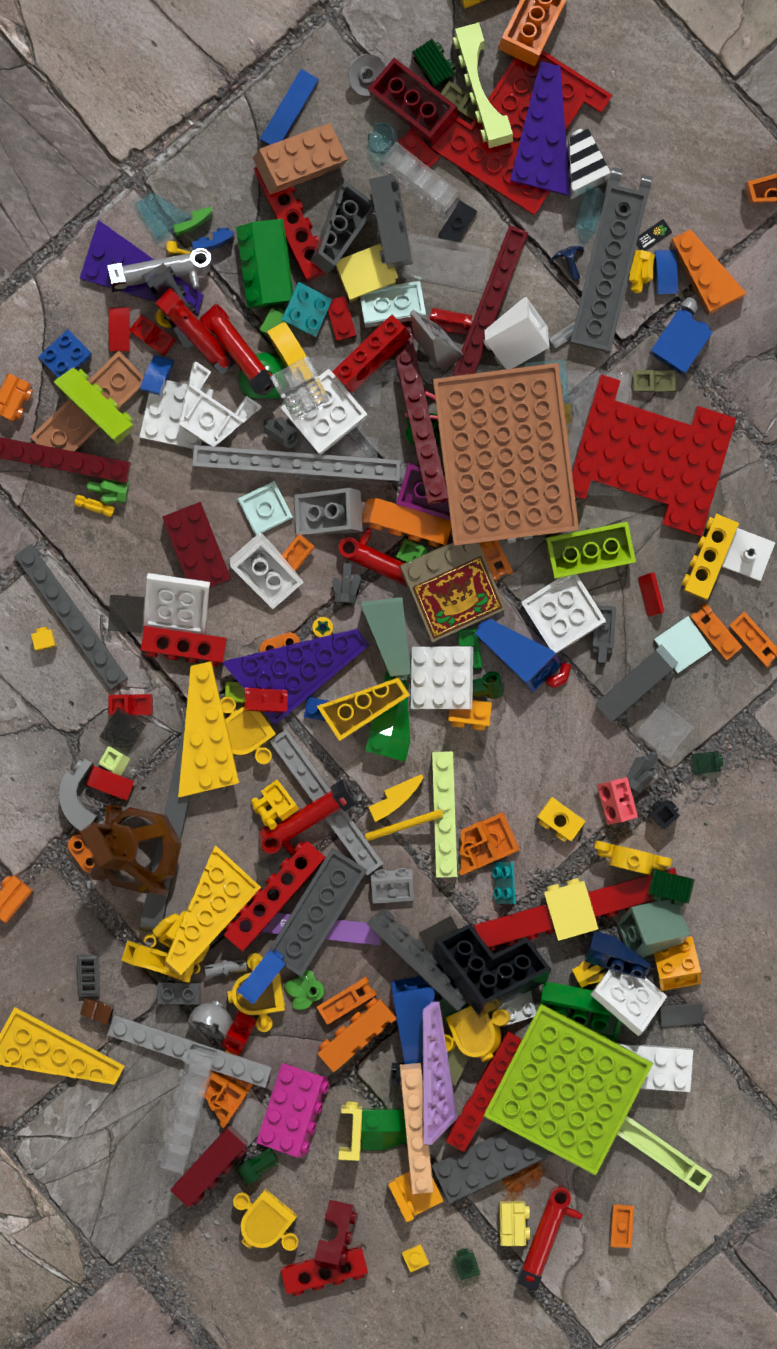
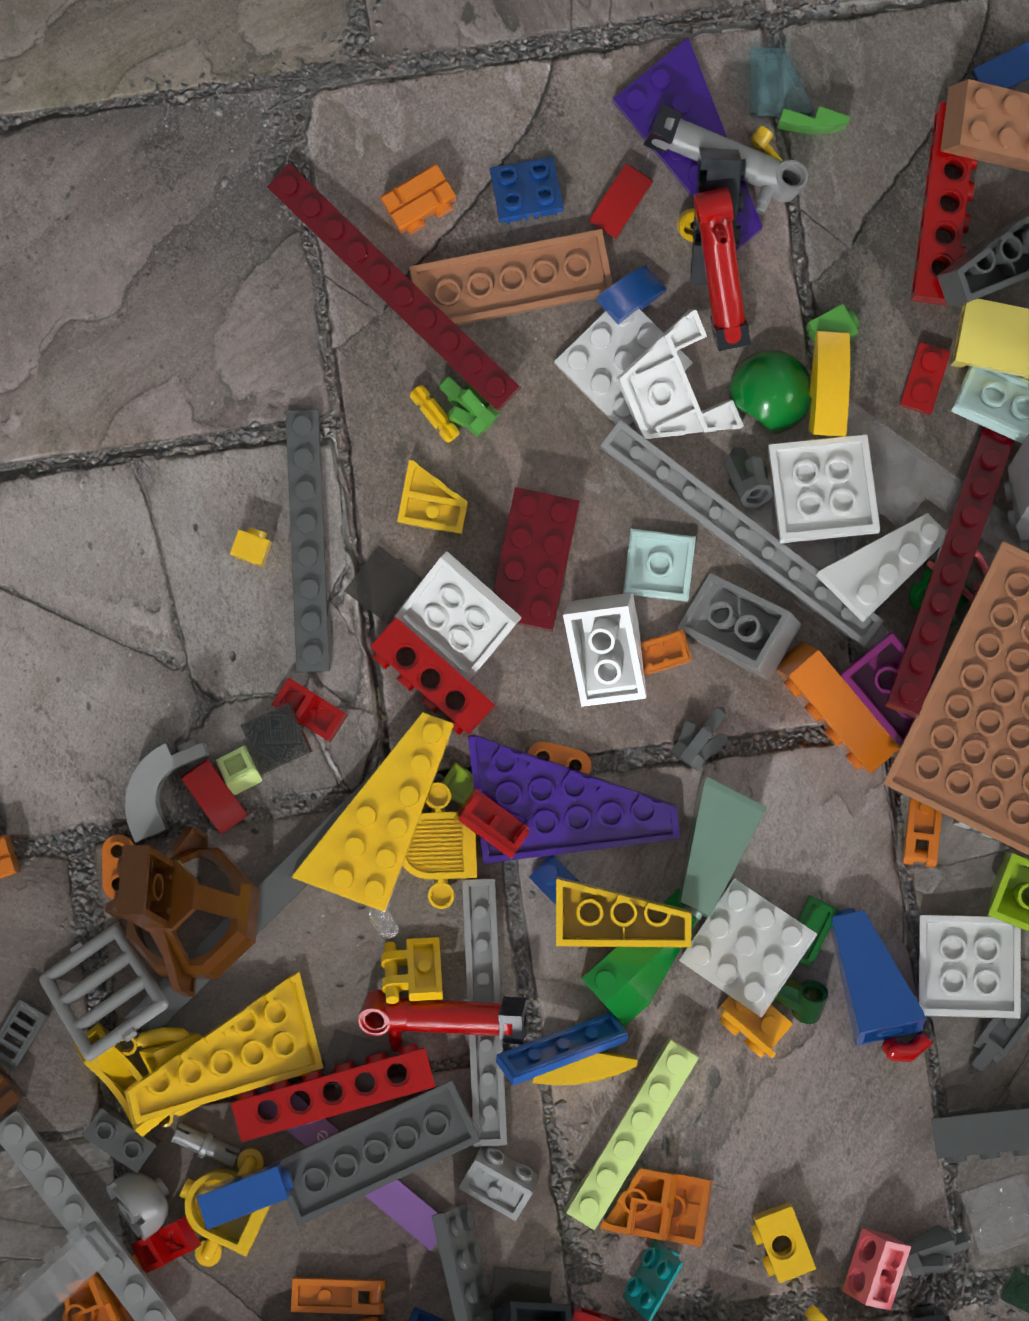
camera: 35 degrees right, 0 degrees up
lime slope [54,367,135,445] -> none
red slope [130,314,177,357] -> none
blue slope [192,228,234,251] -> none
red piece [200,304,280,396] -> none
green slope [236,219,293,309] -> none
clear brick [270,356,330,421] -> none
teal hinge [281,282,332,337] -> none
bright green plate [284,969,325,1010] -> none
yellow tile [313,617,333,637] -> none
red brick [332,314,411,393] -> none
red piece [339,528,407,587] -> none
yellow bar [365,809,443,841] -> none
bright green bracket [396,539,431,562] -> none
plate [399,542,506,643] -> none
none -> light grey bar [39,923,169,1061]
none -> clear arm [369,894,399,939]
none -> yellow wing [397,460,468,535]
none -> blue tile [496,1012,628,1086]
none -> white wing [816,513,946,622]

